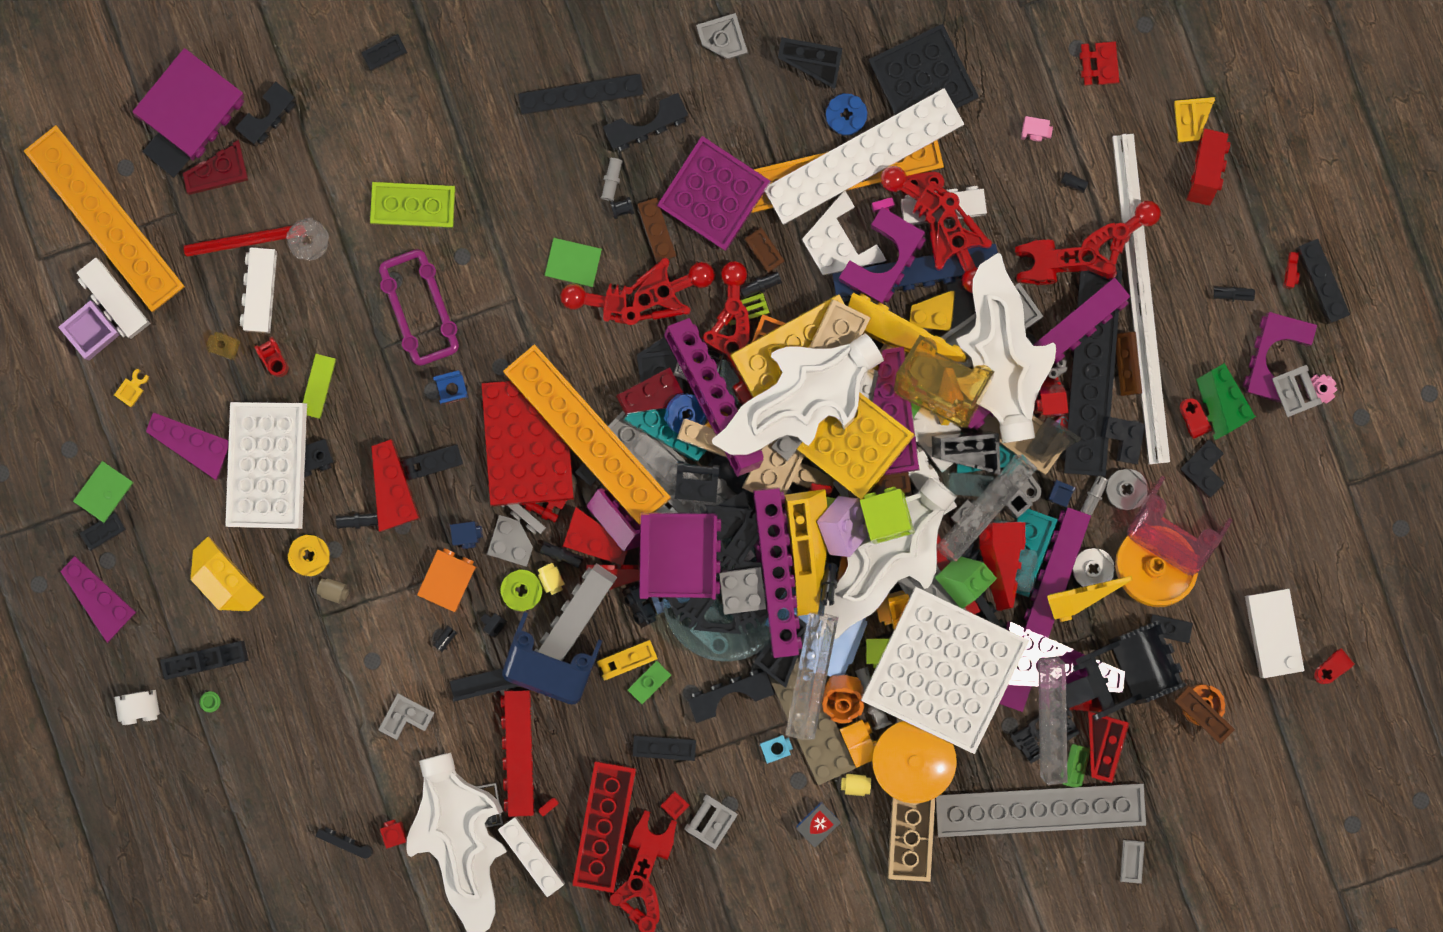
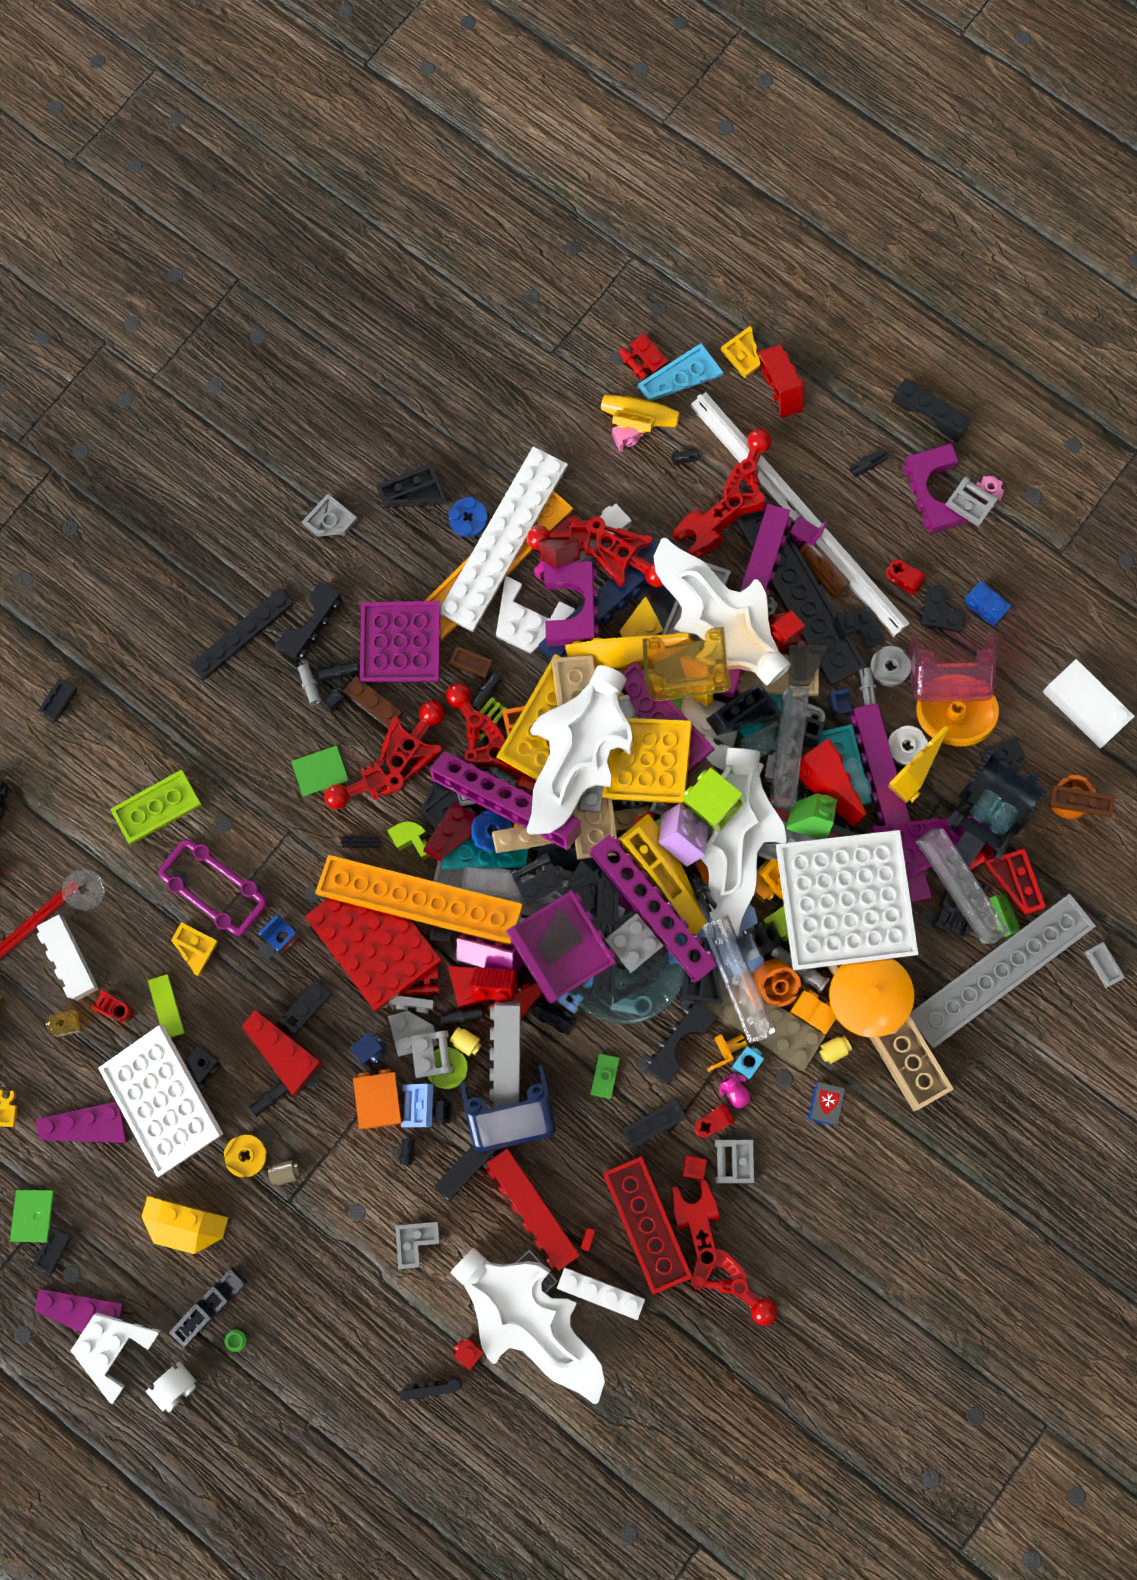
camera: 30 degrees left, 10 degrees down
yellow plate [597,640,658,681] -> none
black plate [868,24,979,115] -> none
green wedge [1197,363,1256,441] -> none
red plate [1283,252,1300,289] -> none
none -> white wing [71,1313,161,1404]
none -> yellow wing [171,922,218,976]
none -> black pin [317,661,359,682]
none -> black axle [340,836,381,848]
none -> lime brick [387,822,430,860]
none -> light blue plate [401,1084,433,1128]
none -> light grey plate [410,1031,453,1078]
none -> red brick [470,966,518,1002]
none -> clear smoke wing [537,907,584,965]
none -> dark red slope [539,539,580,568]
none -> yellow plate [601,395,680,433]
none -> medium azure wing [638,343,723,401]
none -> red piece [694,1103,736,1138]
none -> light orange bracket [707,1034,747,1072]
none -> dark pink animal [719,1073,751,1108]
none -> black brick [735,921,783,962]
none -> magenta bracket [790,517,828,546]
none -> blue brick [964,580,1011,627]
none -> clear light blue brick [969,789,1019,836]

